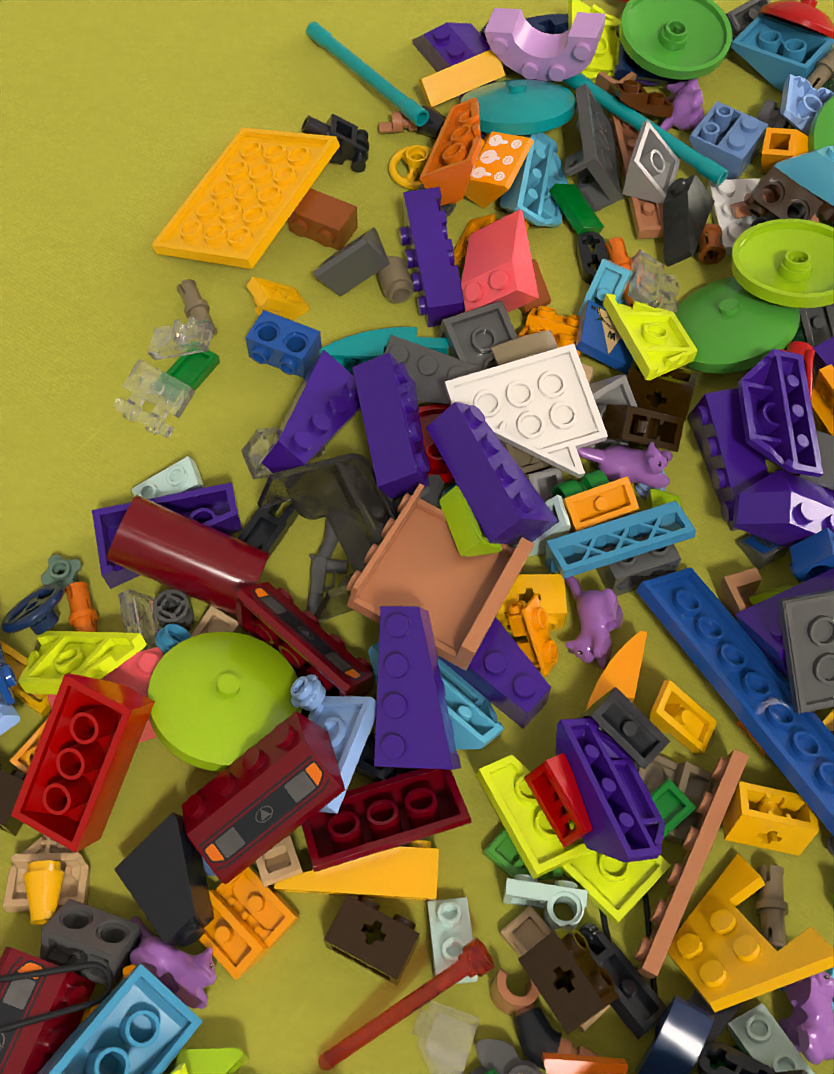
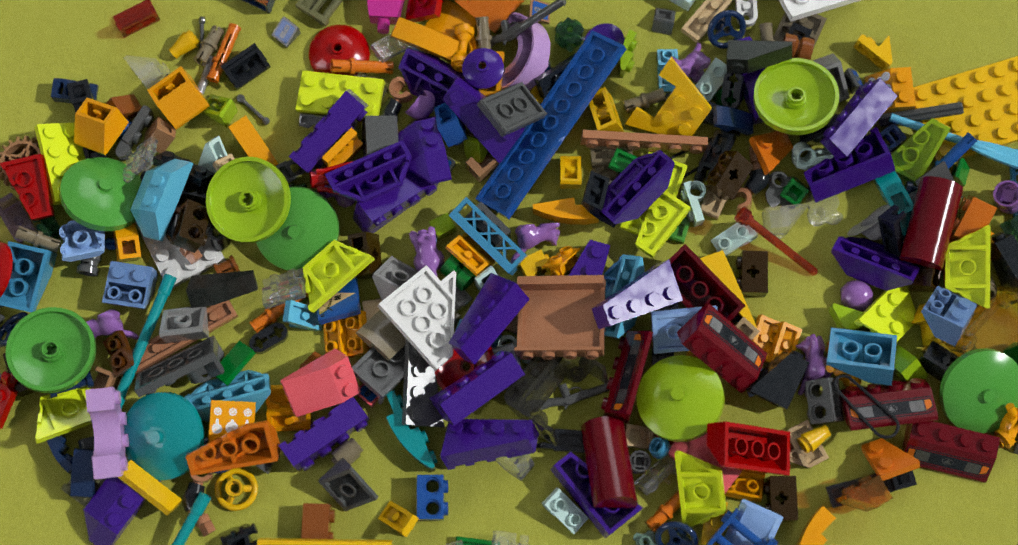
camera: 115 degrees left, 15 degrees up
light blue plate [290,674,326,711] -> none
lime slope [439,485,502,557] -> none
red slope [524,753,593,848] -> none
dark brown brick [603,404,685,452] -> none

